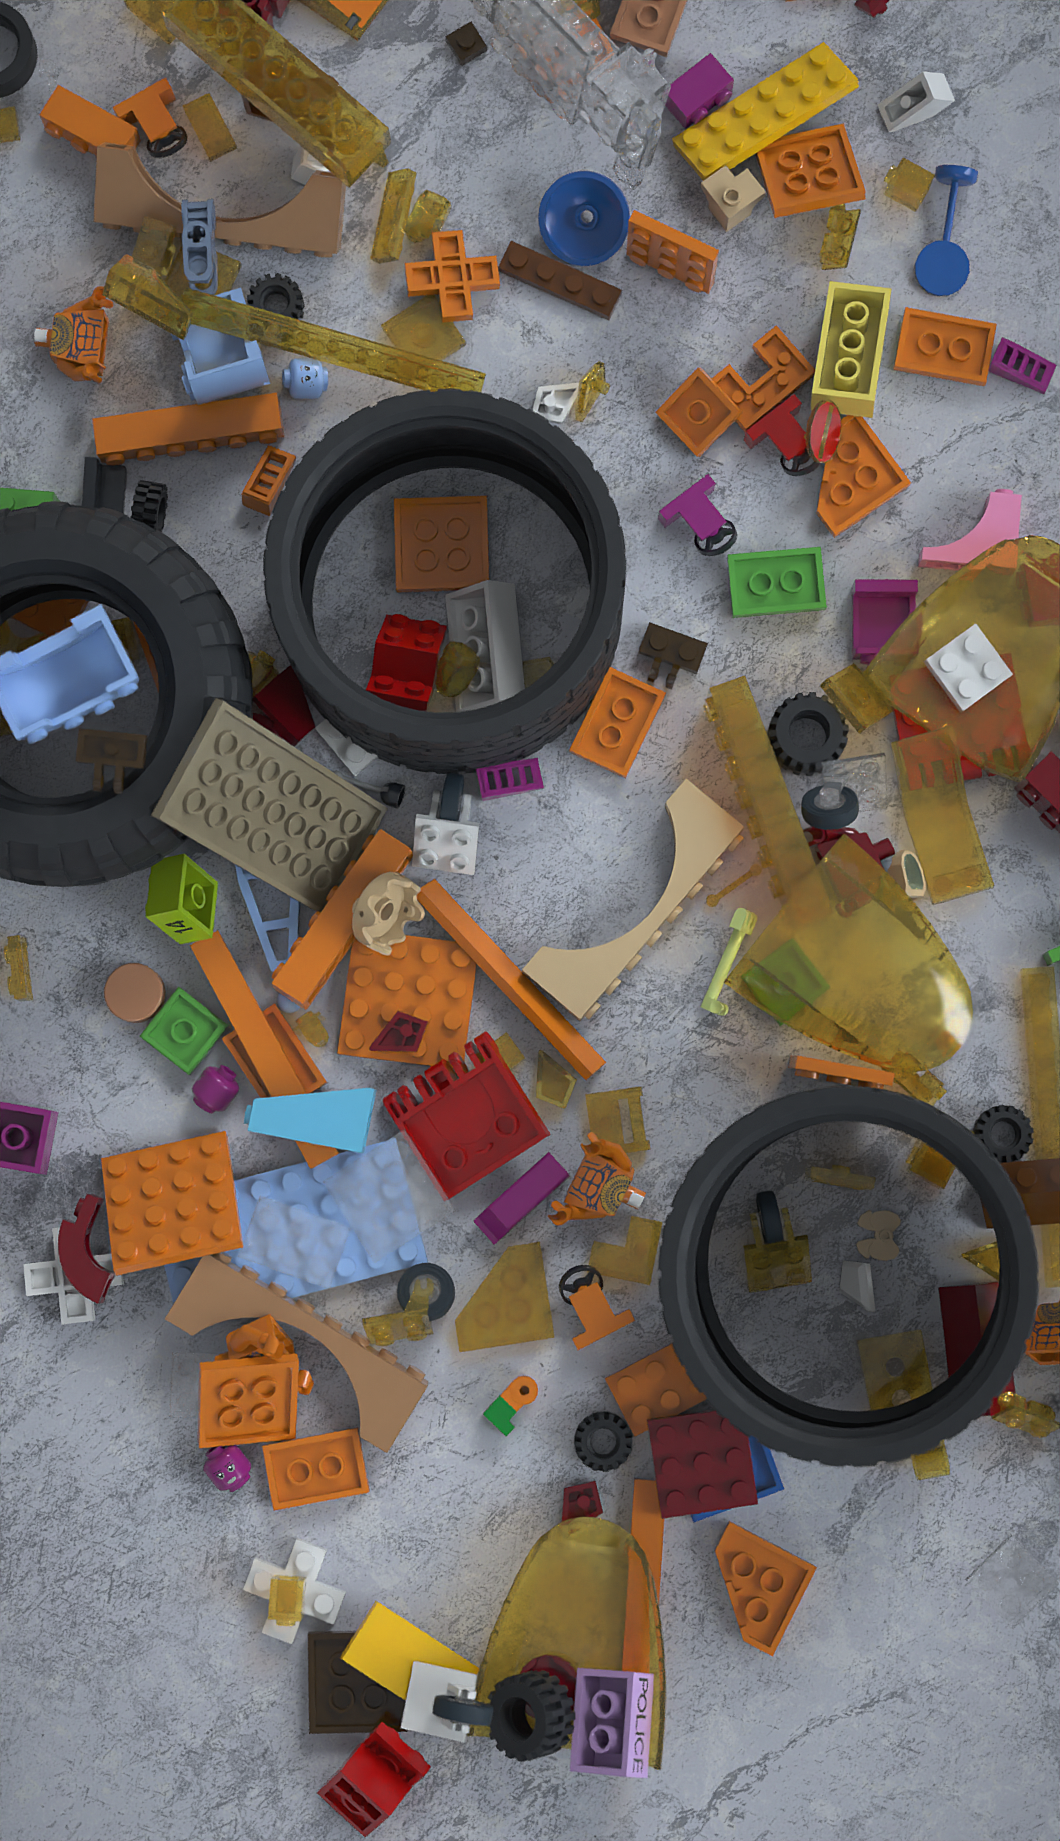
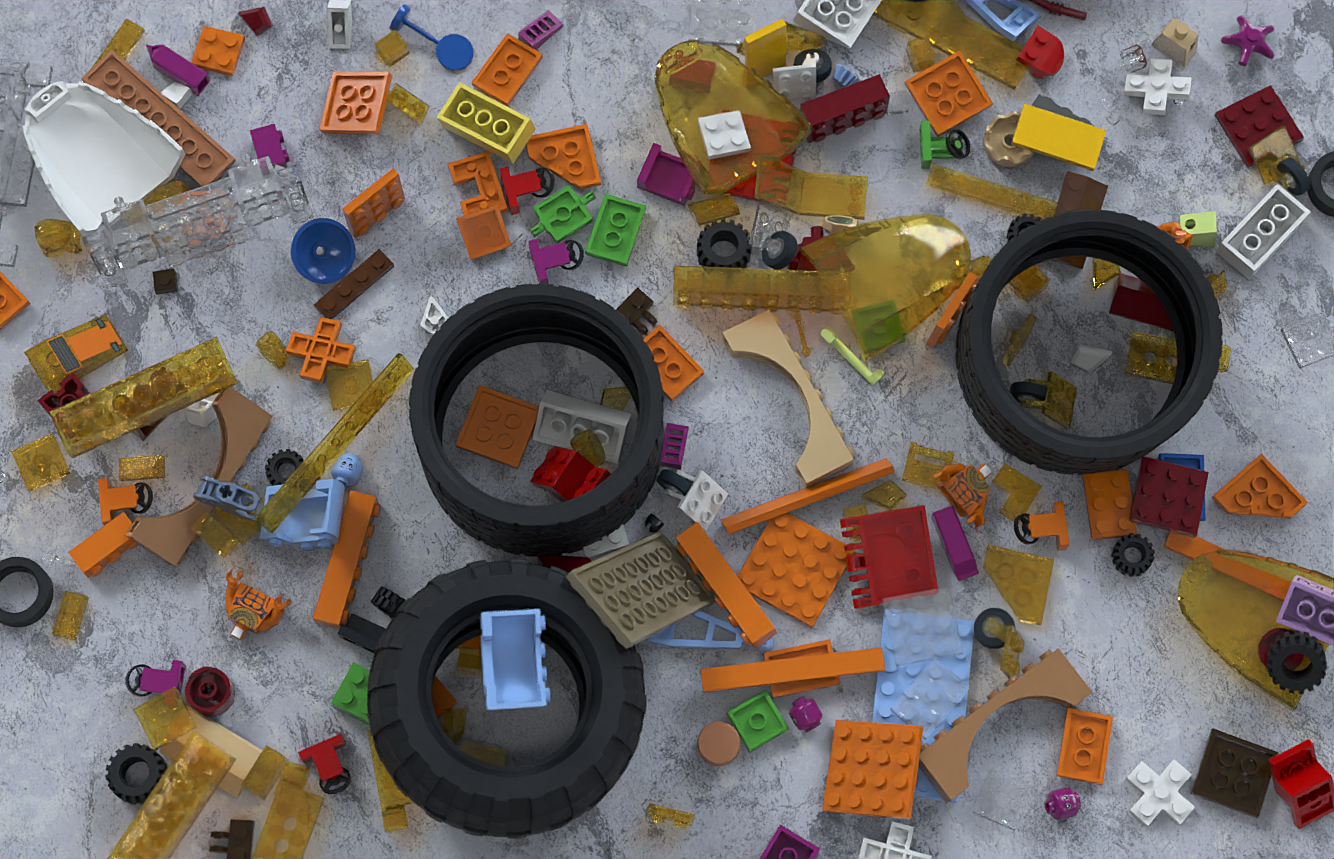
camera: 75 degrees left, 10 degrees down
dark red arch [58,1194,115,1304] -> none
dark brown hinge [75,728,147,794] -> none
clear yellow slope [102,254,194,340] -> none
lime brick [145,853,218,945] -> none
orange plate [197,1354,299,1448] -> none
orange torso [215,1314,314,1395] -> none
orange slope [241,445,296,516] -> none
medium azure slope [244,1088,377,1154] -> none
clear yellow brick [268,1575,307,1626] -> none
clear yellow hinge [292,1011,329,1047] -> none
yellow tile [340,1600,484,1701] -> none
tan plate [352,872,425,955] -> none
dark red piece [369,1011,428,1052] -> none
clear yellow plate [370,168,417,264] -> none
white plate [401,1661,493,1742] -> none
leg [483,1375,538,1437] -> none
dark red piece [561,1480,603,1538] -> none
clear yellow piece [575,361,610,422] -> none
yellow plate [672,42,859,181] -> none
tan brick [700,165,766,232] -> none
red piece [804,400,842,463] -> none
tan piece [856,1210,901,1261] -> none
bright pink arch [918,489,1022,575] -> none
none -> bright green plate [530,185,596,244]

